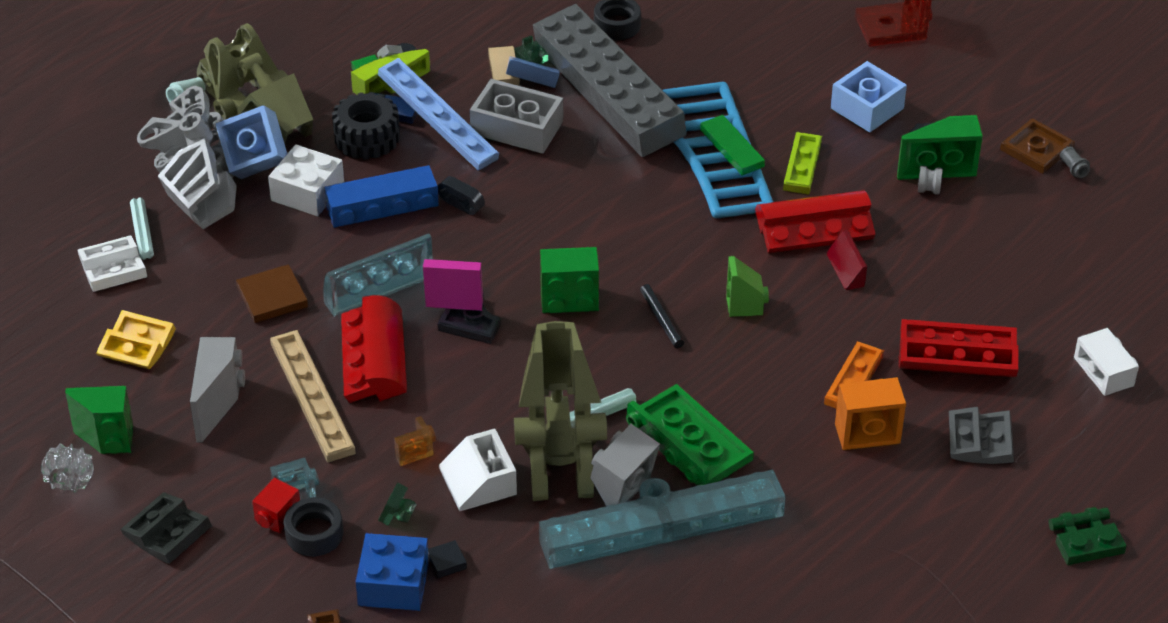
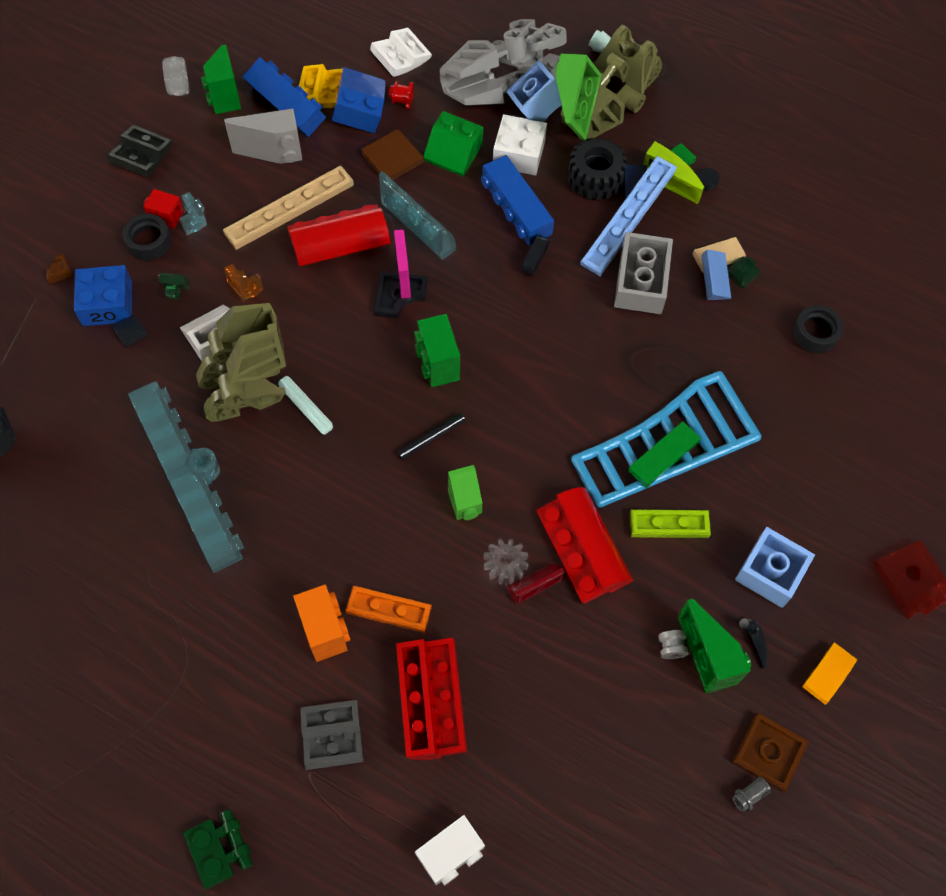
camera: 75 degrees right, 20 degrees up
light aqua axle [130,197,154,260] -> none
light grey tile [377,45,403,59] -> none
dark grey brick [533,4,687,157] -> none
light grey slope [591,424,660,515] -> none
green bracket [626,384,754,491] -> none
none -> blue brick [243,57,326,137]
none -> blue slope [332,67,385,134]
none -> red brick [389,81,414,109]
none -> green slope [423,111,484,177]
none -> clear gear [484,538,529,584]
none -> bright green slope [555,54,602,140]
none -> light orange slope [802,642,857,705]

